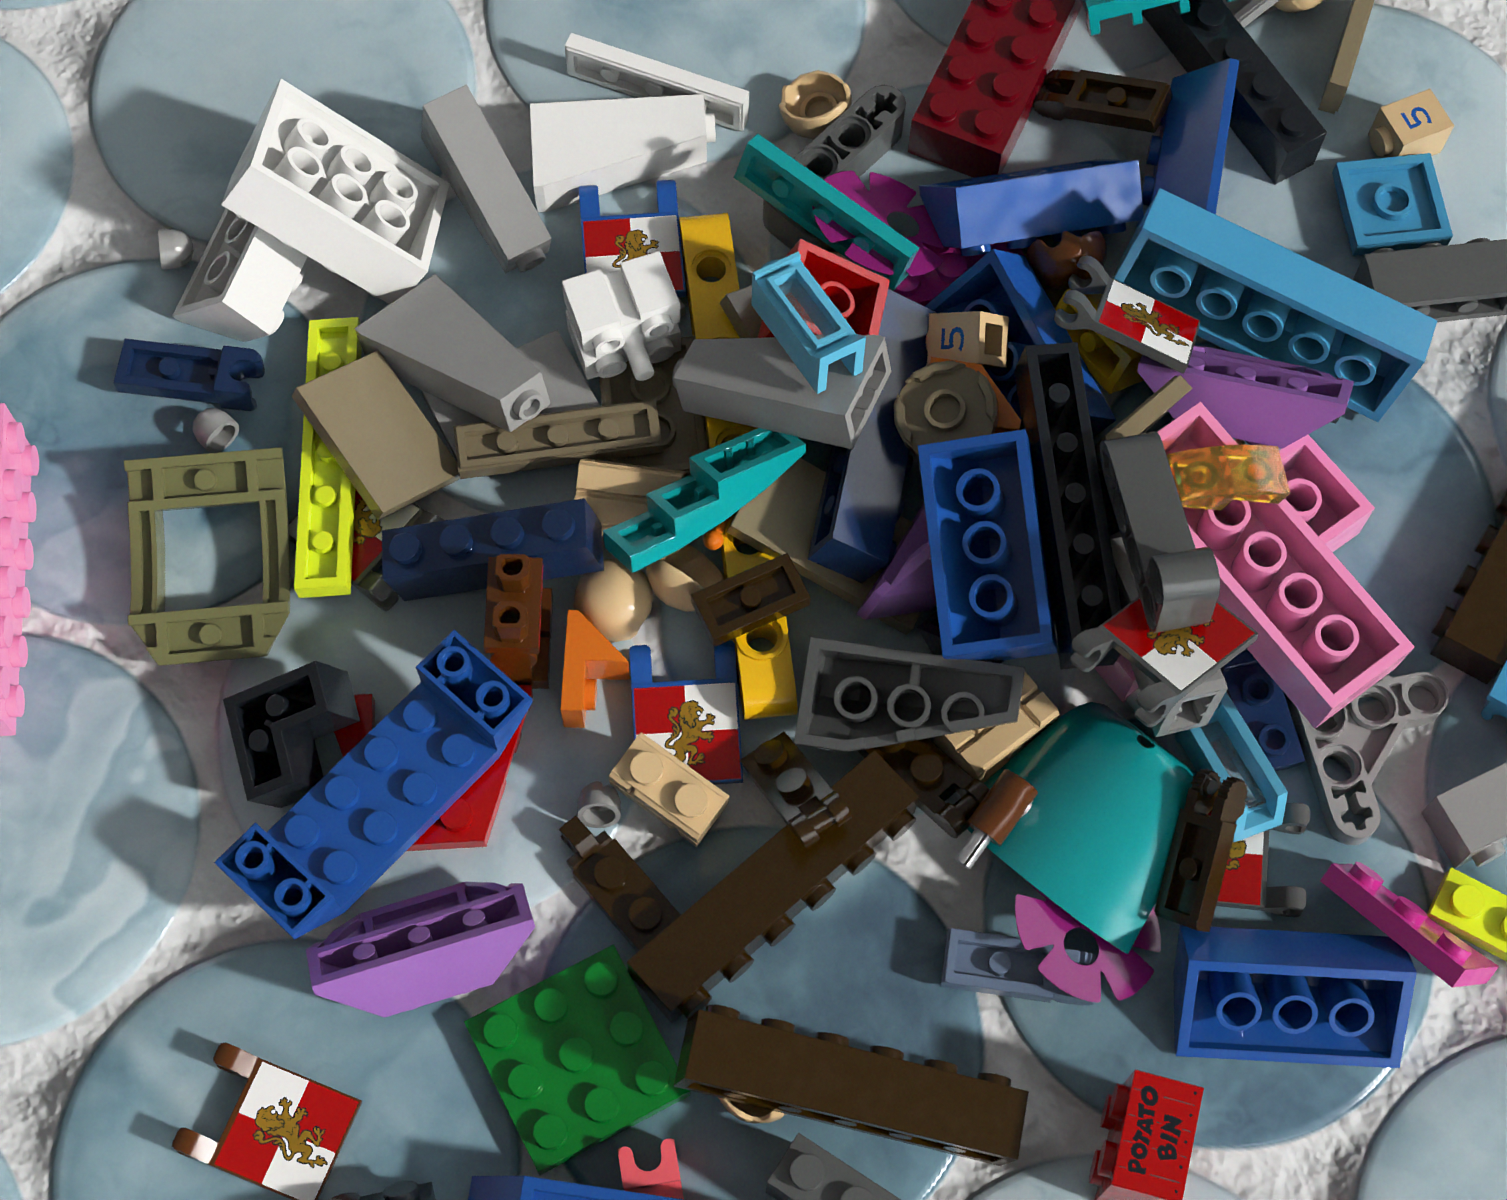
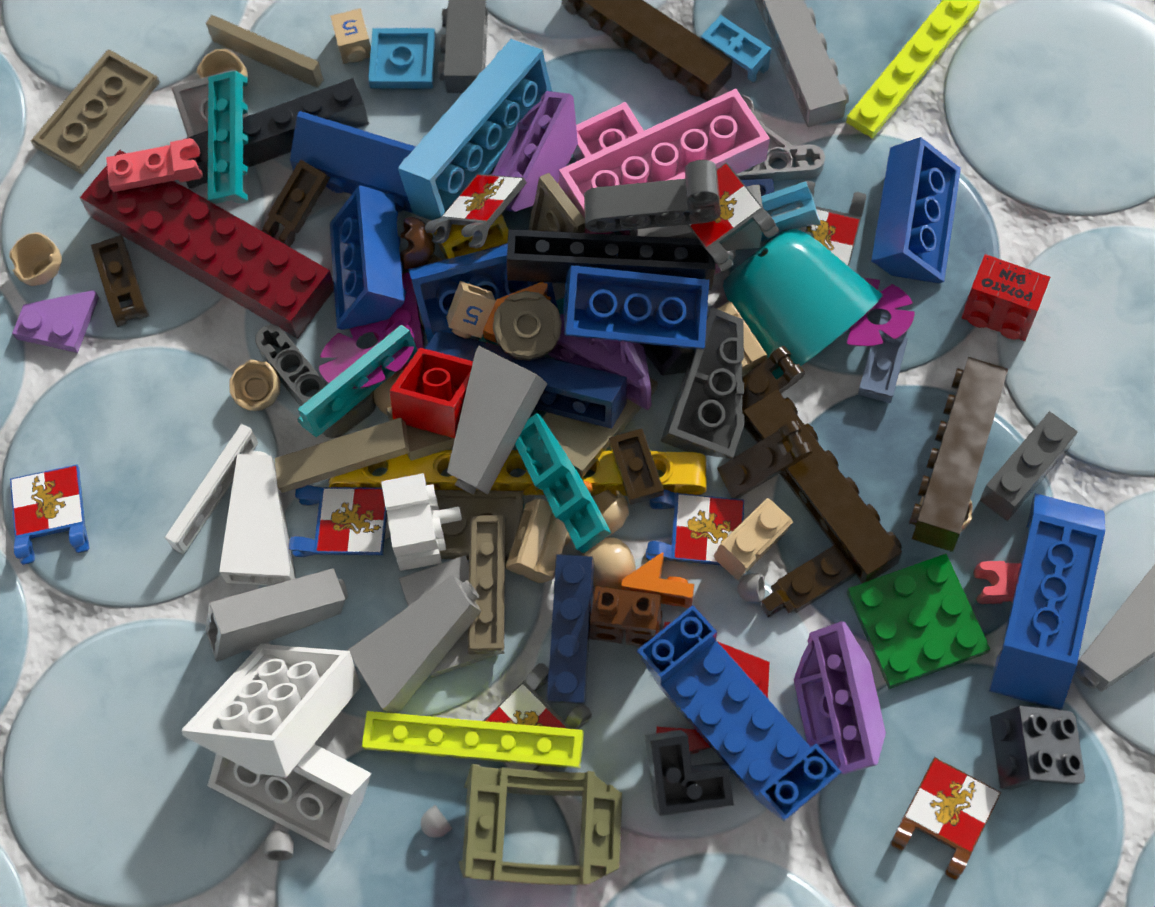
camera: 75 degrees left, 0 degrees up
dark blue plate [113,338,265,411] -> none
dark tan tile [292,350,460,520] -> none
medium azure window [751,252,866,394] -> none
reddish brown piece [955,769,1038,869] -> none
dark brown hinge [1154,768,1248,932] -> none
clear yellow slope [1167,445,1291,510] -> none
dark pink wing [1320,862,1499,988] -> none
none -> dark tan tile [275,418,410,493]

